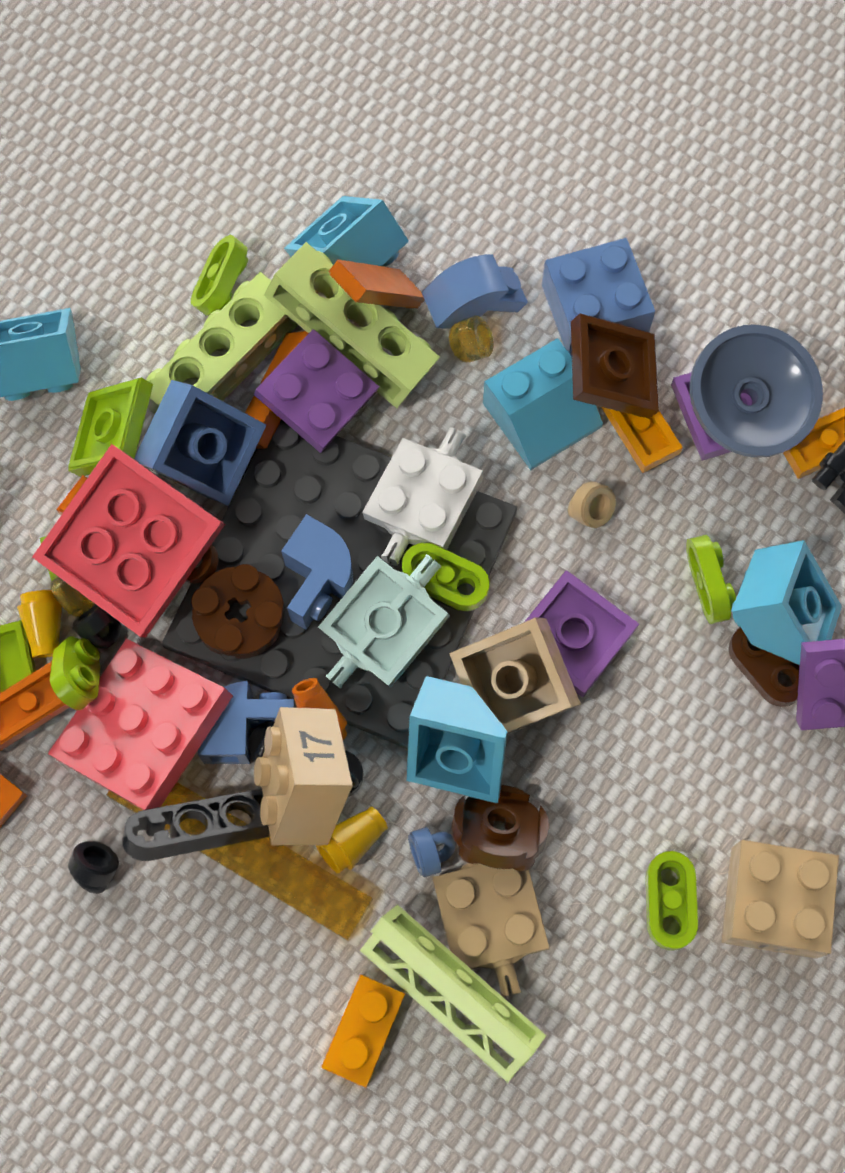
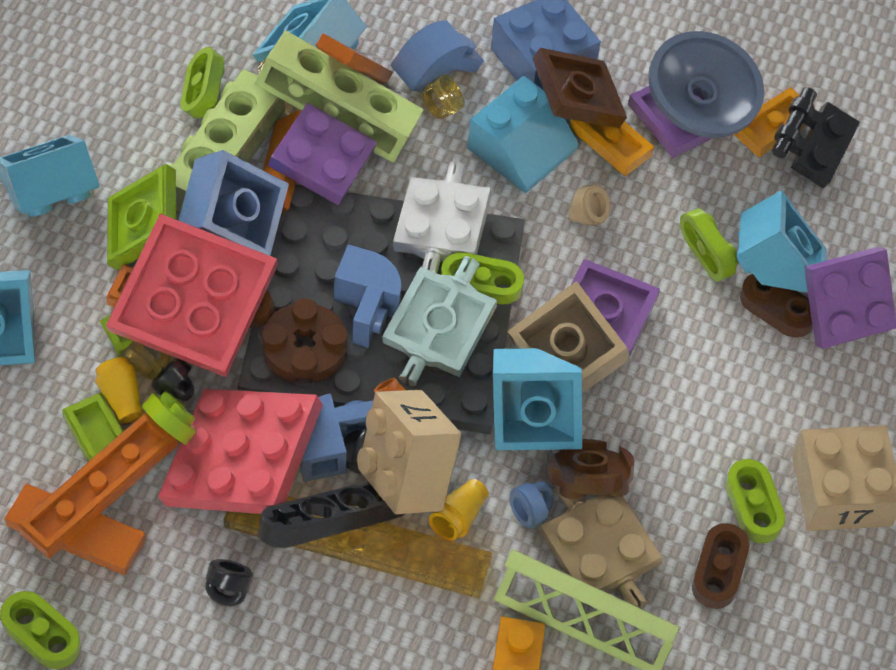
camera: 20 degrees left, 15 degrees down
none -> reddish brown plate [692,523,750,609]

